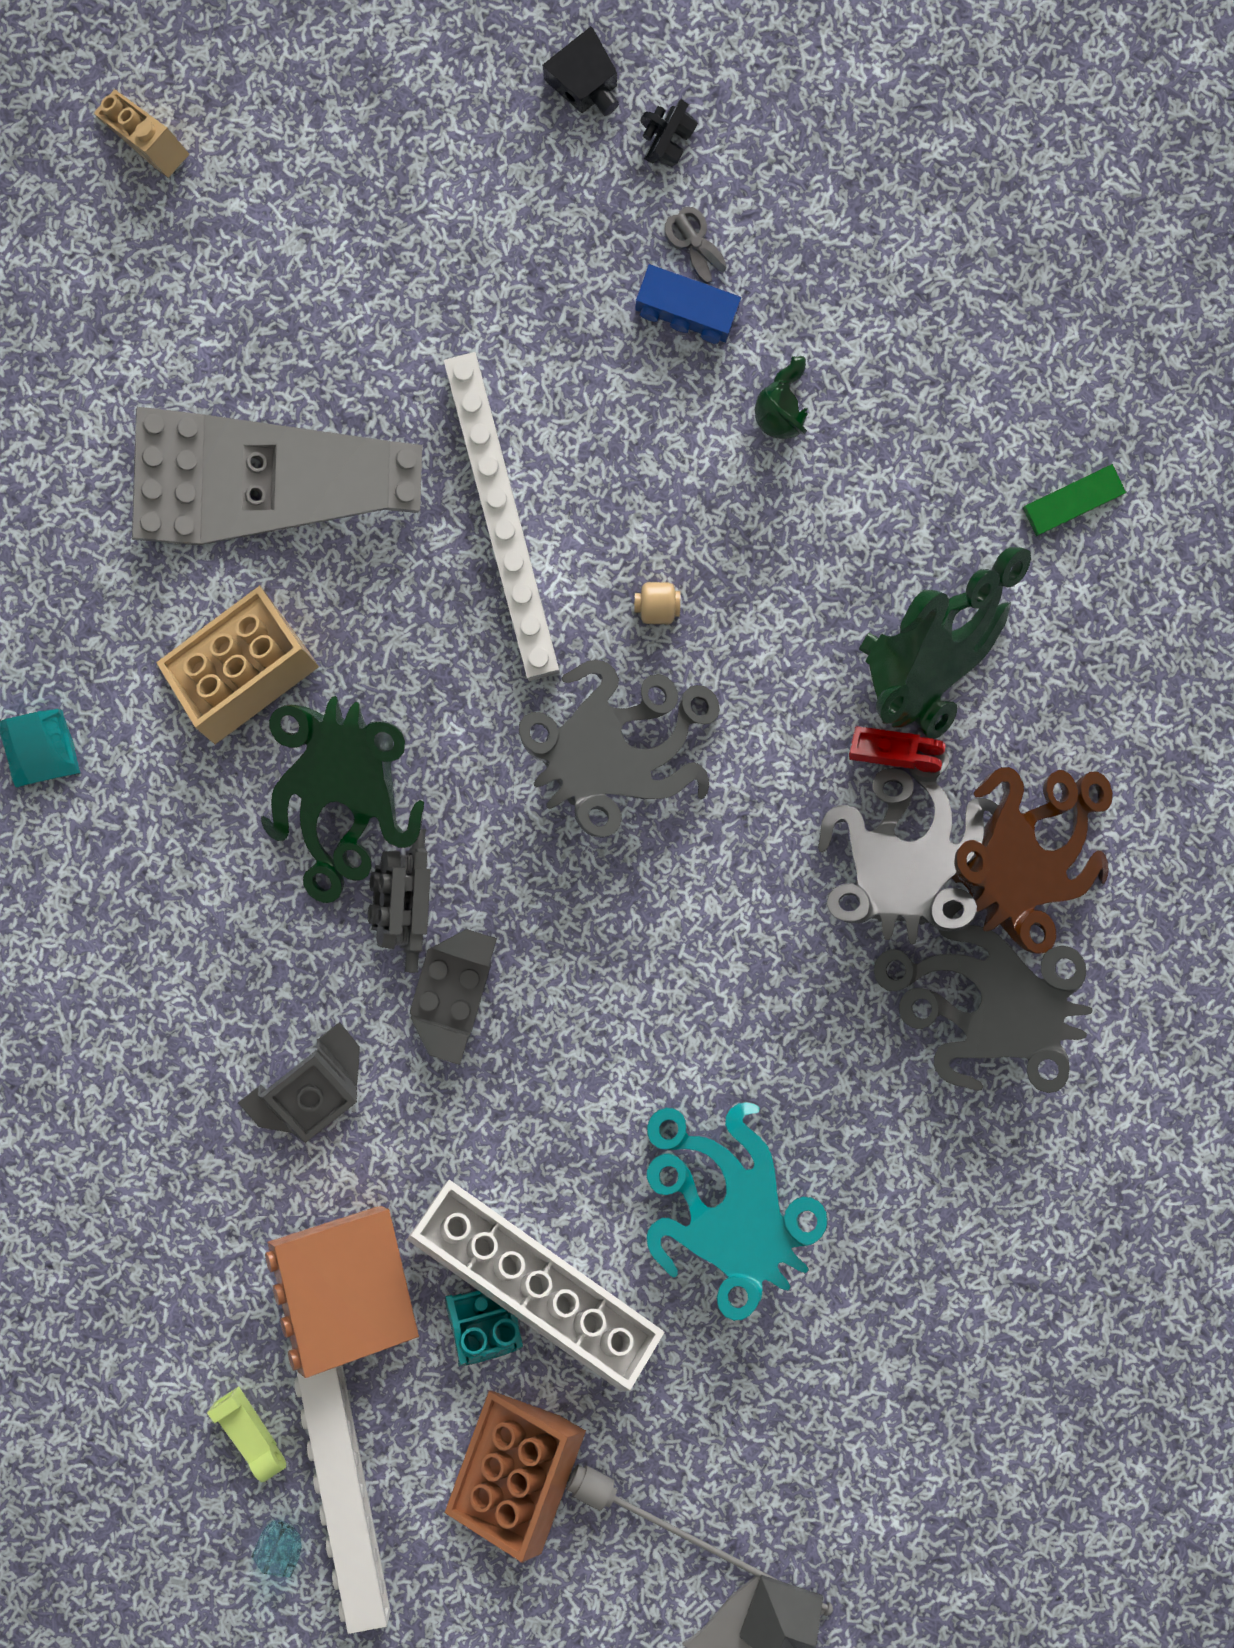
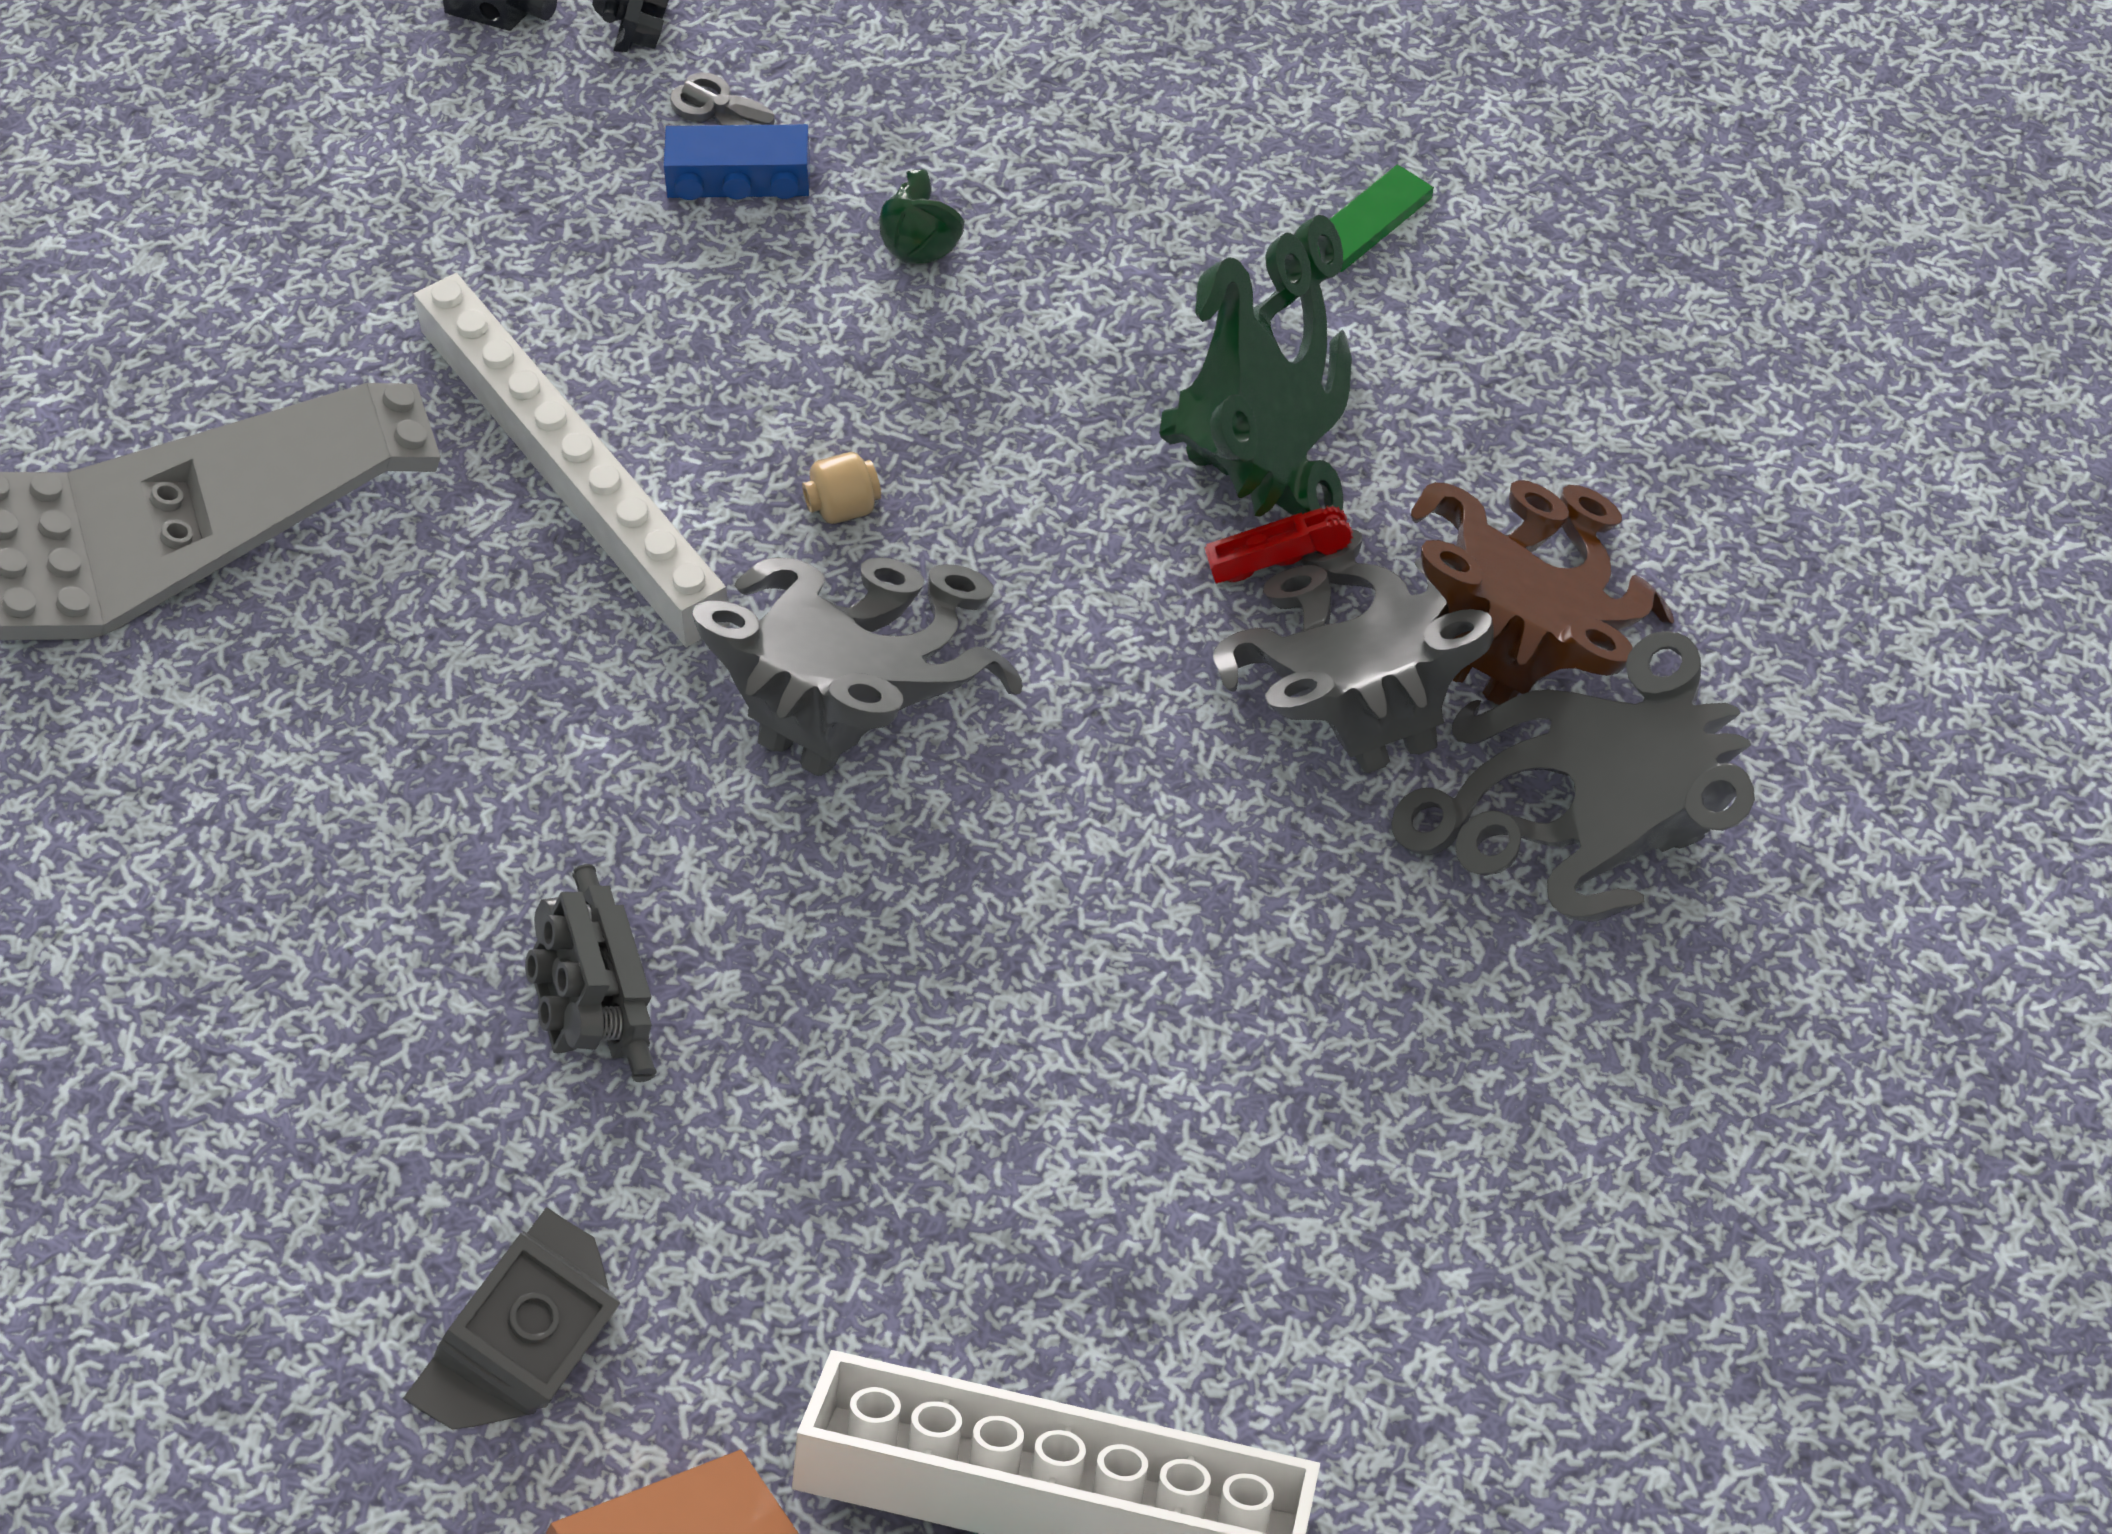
camera: 30 degrees left, 35 degrees down
tan slope [156,585,319,744] -> none
dark green hips [261,696,424,903] -> none
dark grey piece [410,929,497,1065] -> none
teal hips [647,1102,828,1321] -> none

